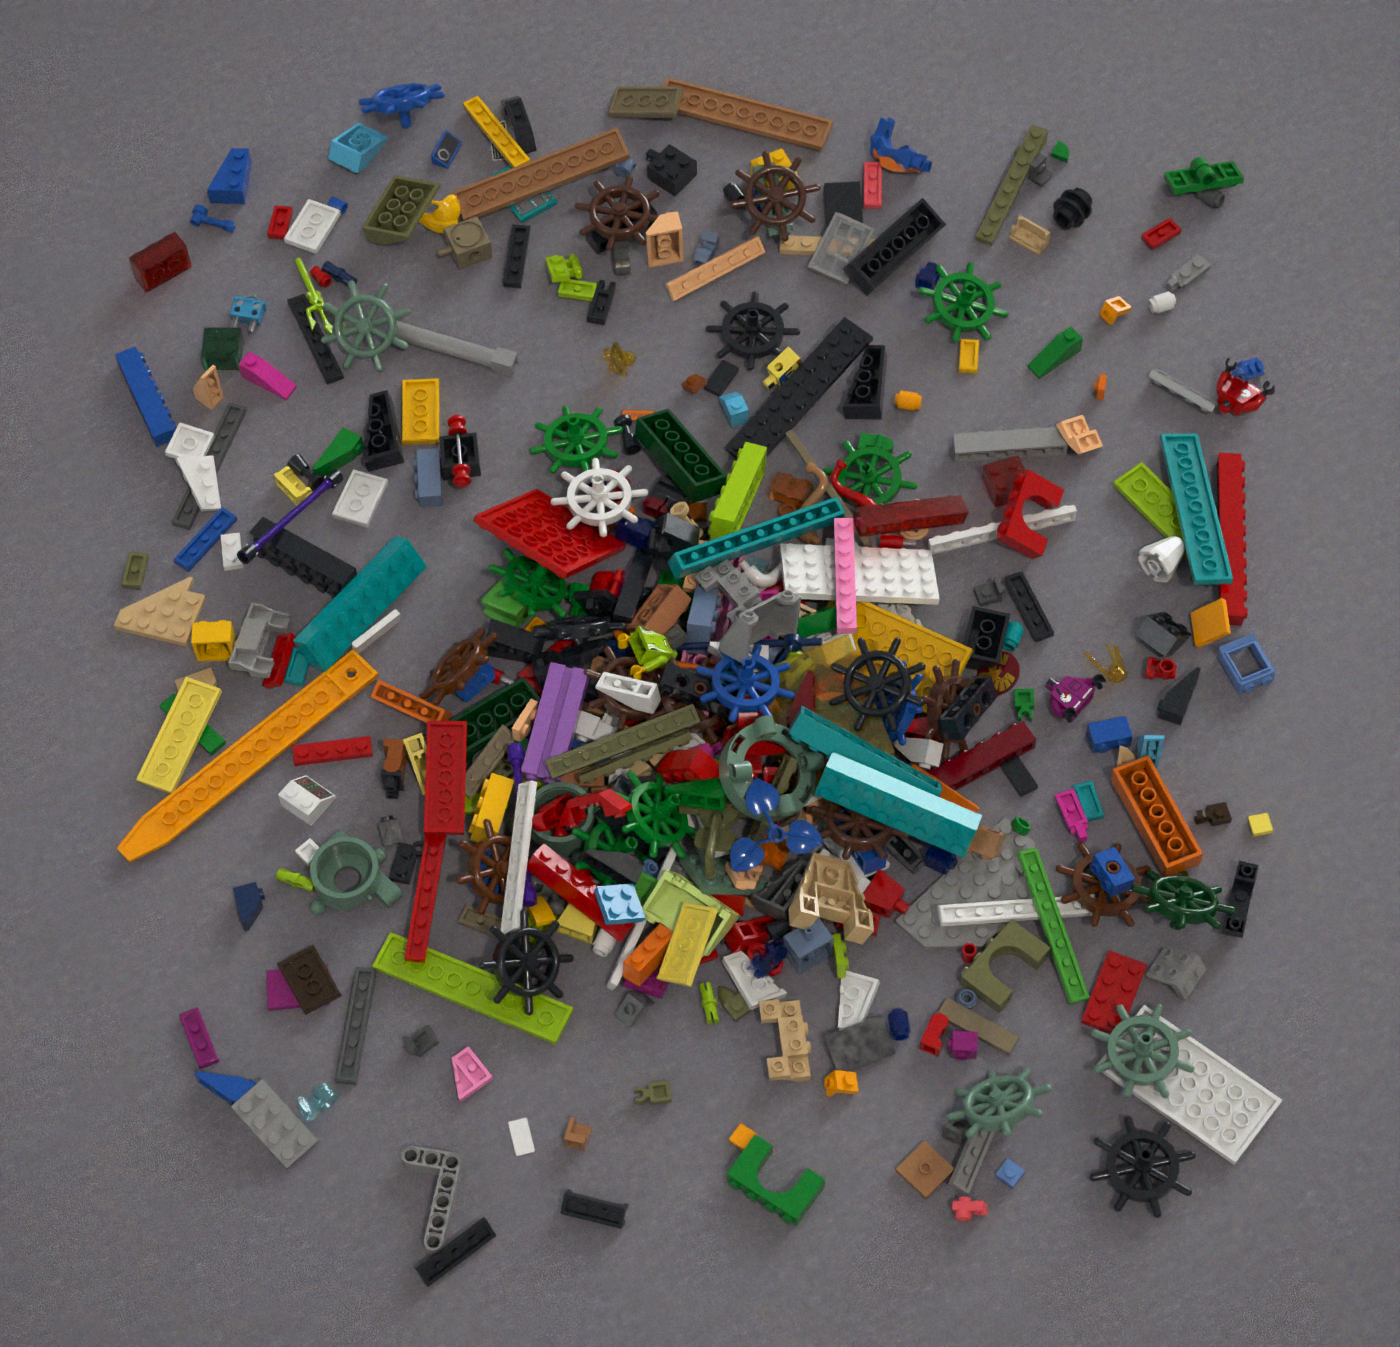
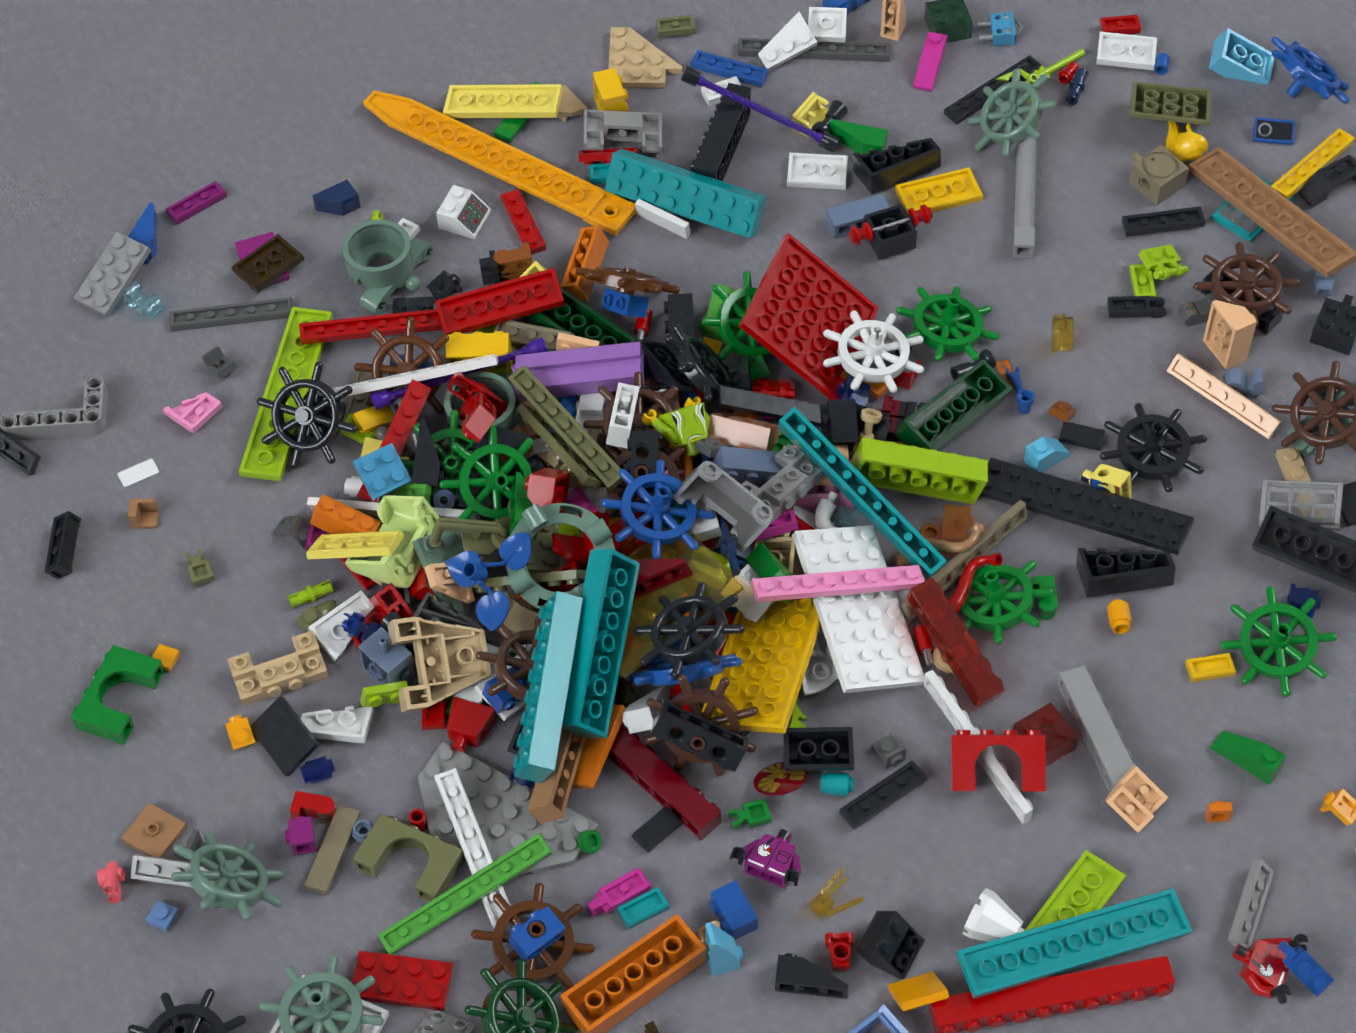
camera: 75 degrees right, 5 degrees down
none -> blue brick [1006,366,1034,414]

